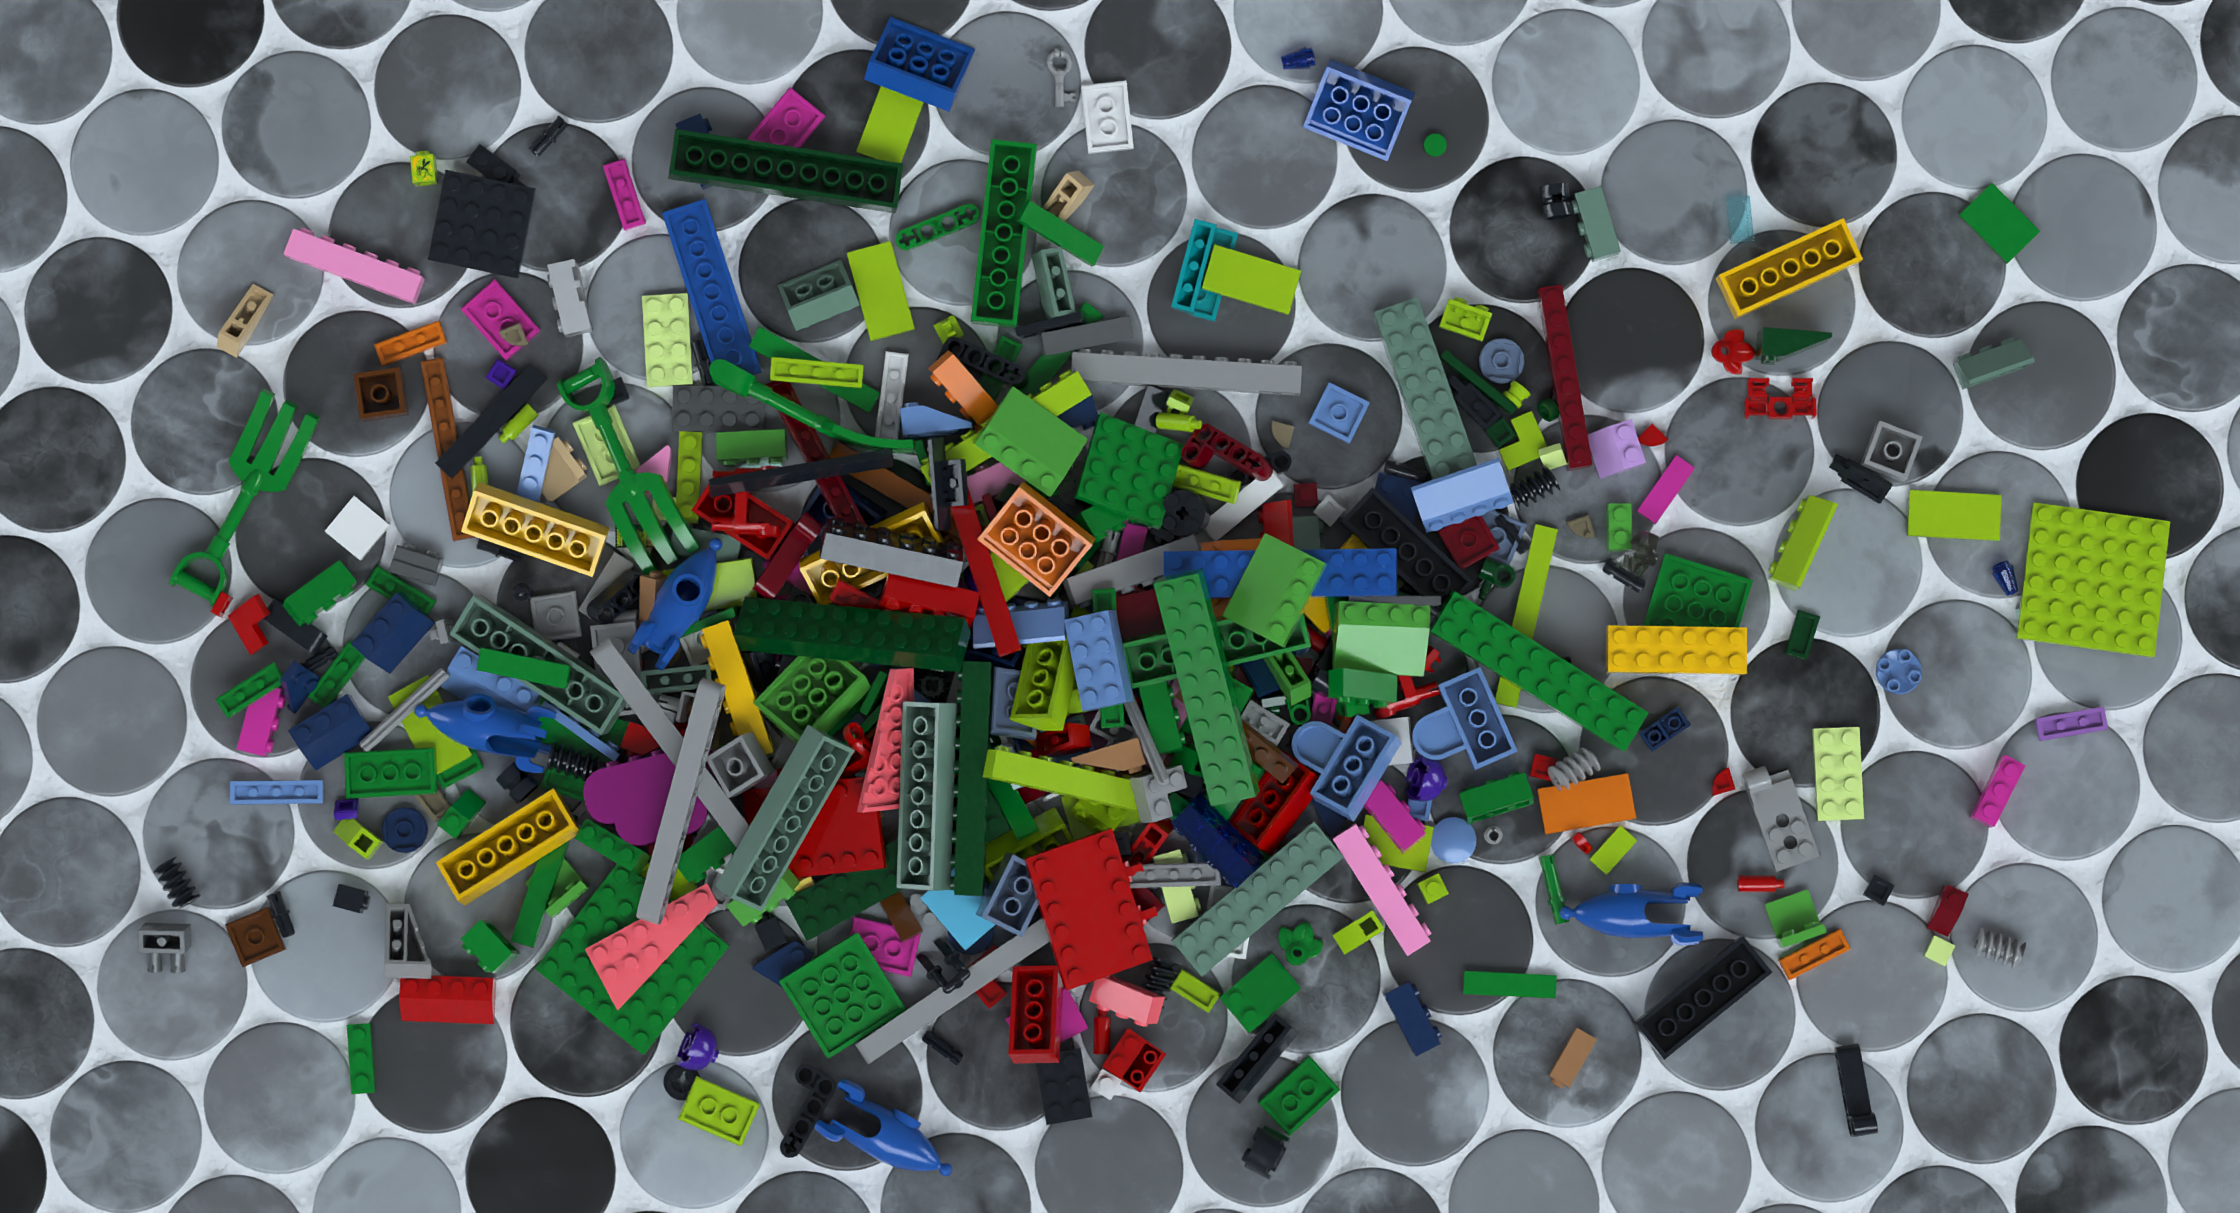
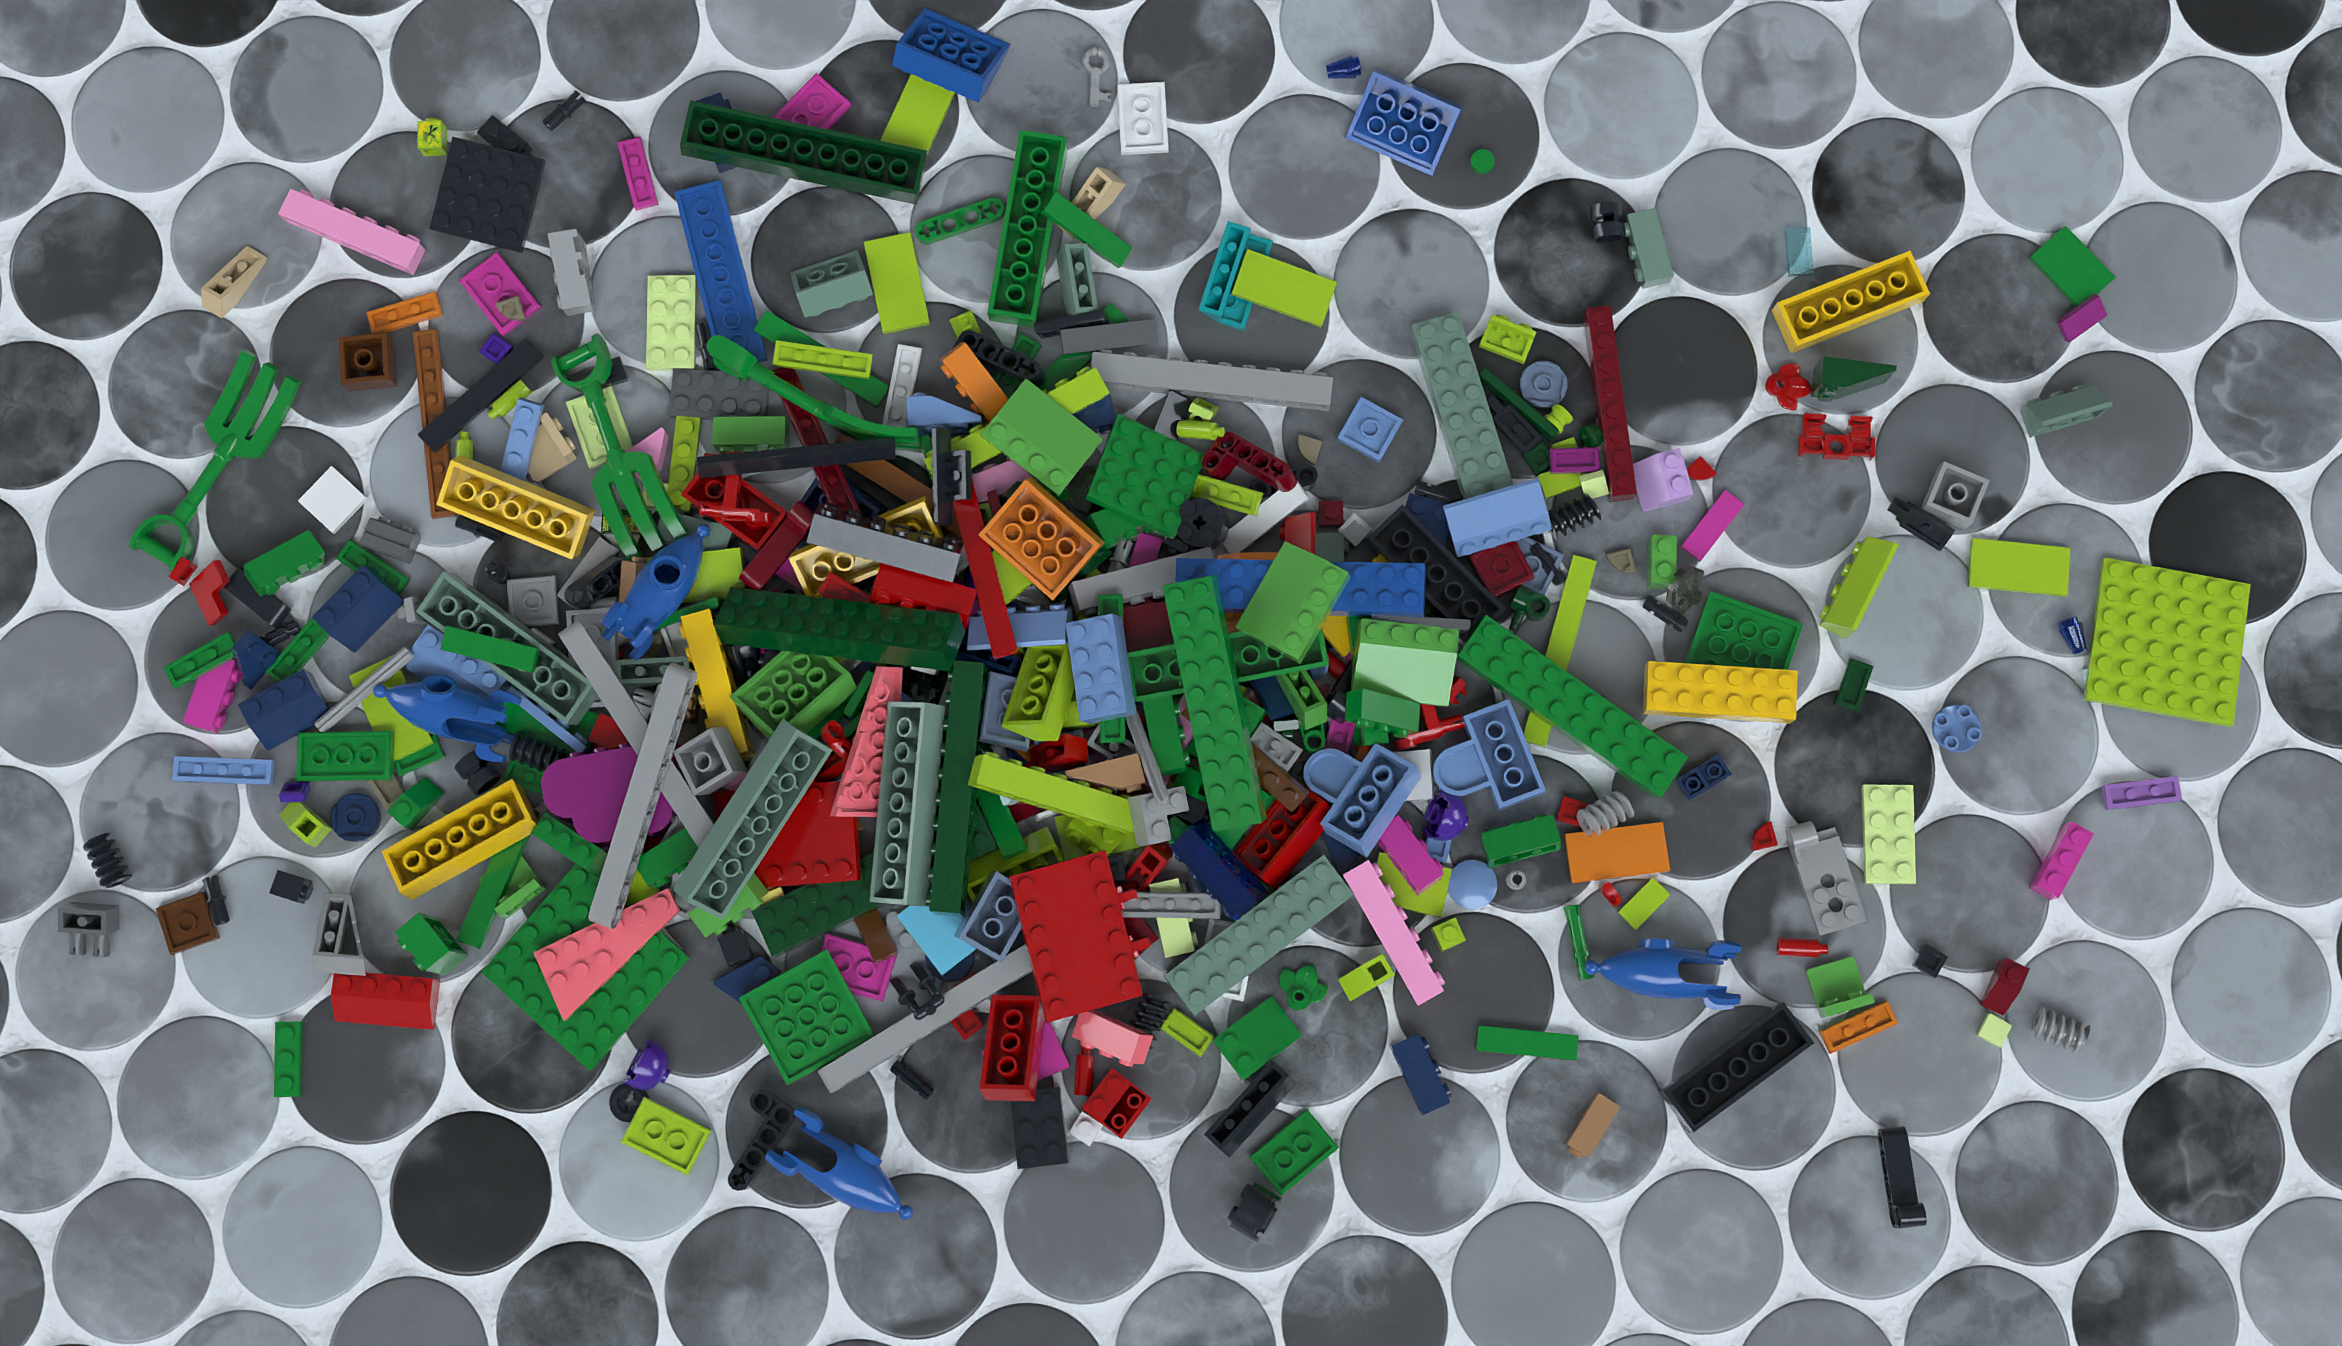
camera: 10 degrees right, 5 degrees down
none -> magenta tile [1549,447,1600,474]
none -> magenta tile [2056,294,2107,343]

